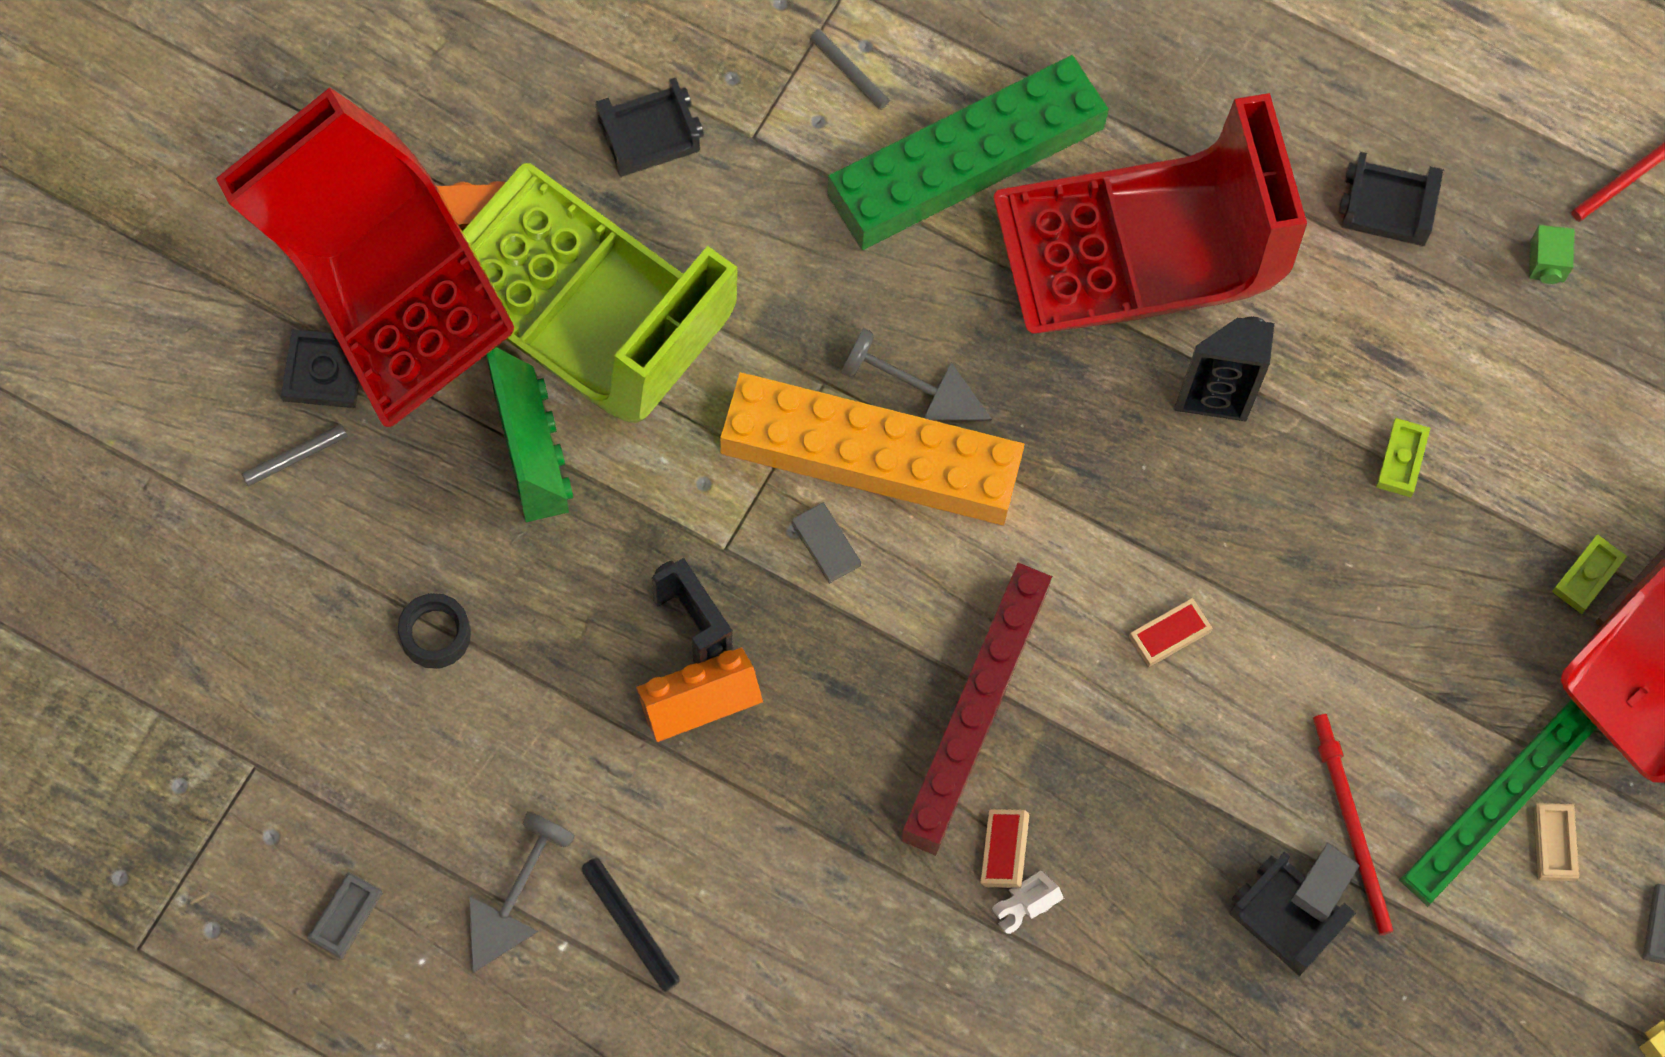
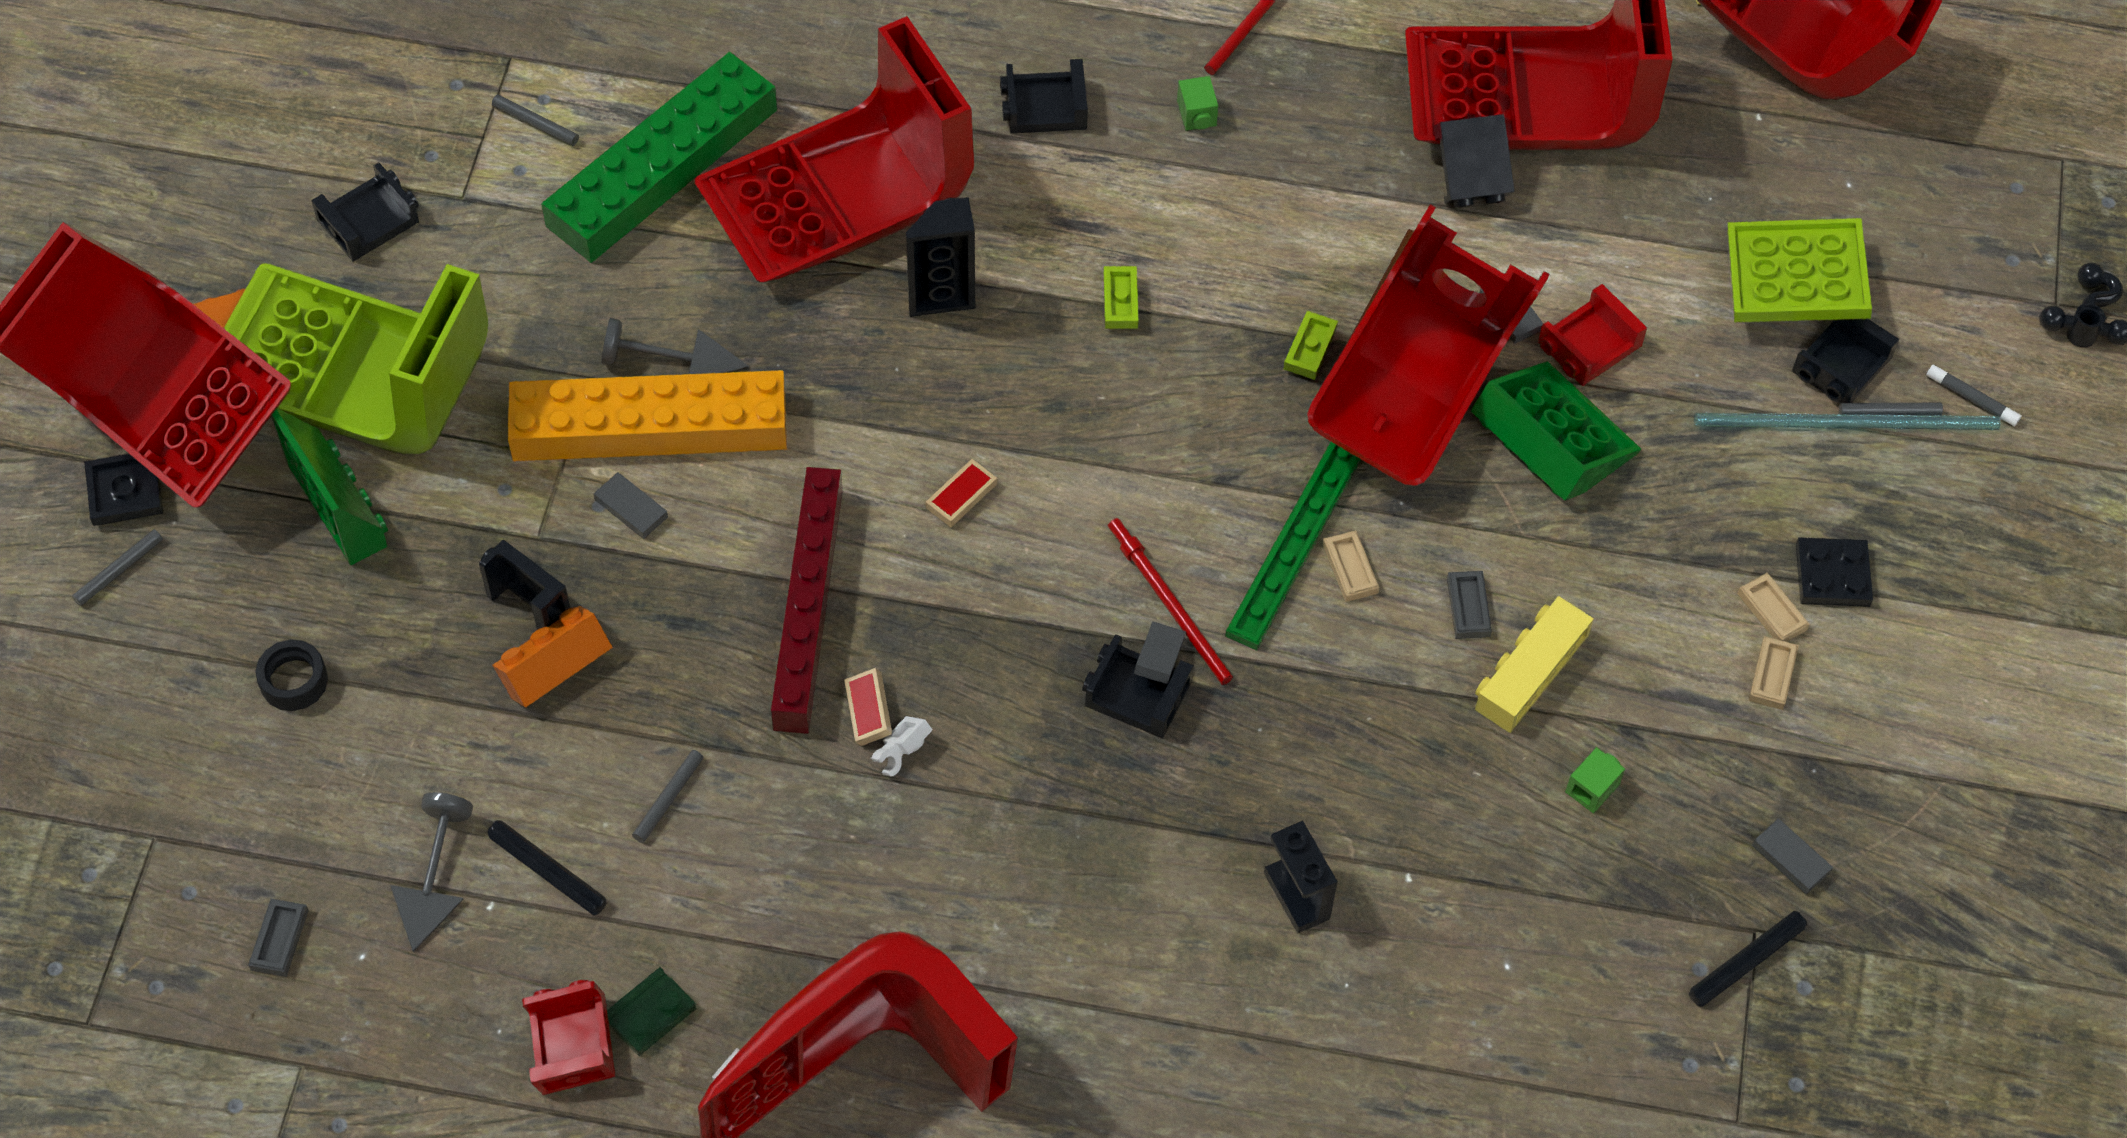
camera: 15 degrees left, 10 degrees down
none -> dark grey bar [632,750,704,843]

